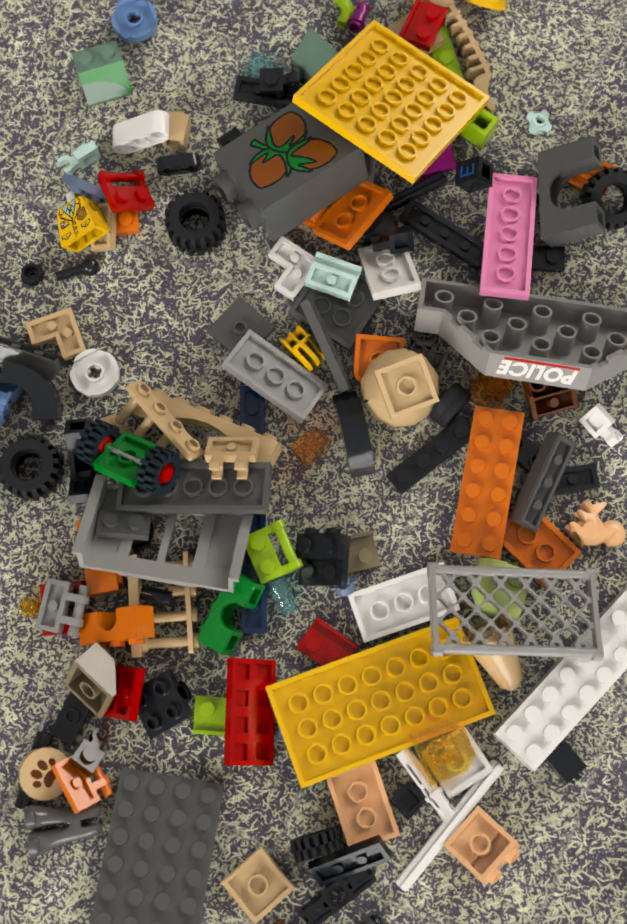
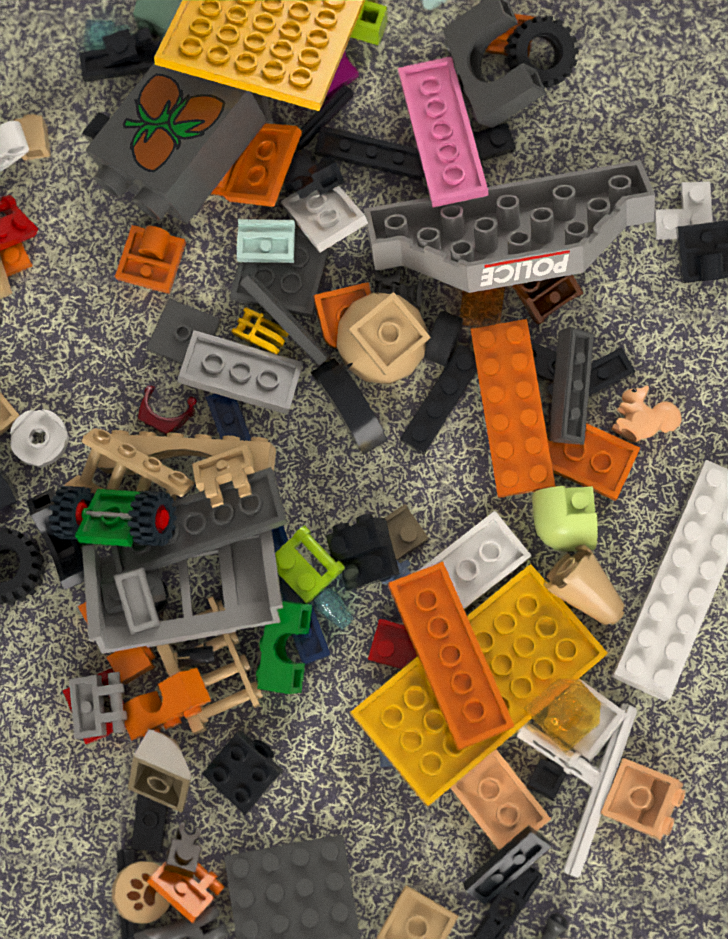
camera: 15 degrees left, 0 degrees up
clear yellow plate [17,598,41,617] -> none
red plate [104,665,146,722] -> none
black beam [156,153,202,176] -> none
black tyre [164,189,227,256] -> none
lime plate [192,696,226,736] -> none
red plate [224,658,276,766] -> none
white plate [268,236,315,302] -> none
clear orange brick [290,427,330,469] -> none
black tyre [290,827,341,863] -> none
light grey door [426,562,604,661] -> none
black brick [455,156,494,193] -> none
black brick [544,741,587,784] -> none
white plate [579,403,624,448] -> none
none -> light grey tile [114,567,161,634]
none -> orange plate [115,225,186,294]
none -> dark red helmet [137,385,197,436]
none -> orange plate [388,562,515,751]

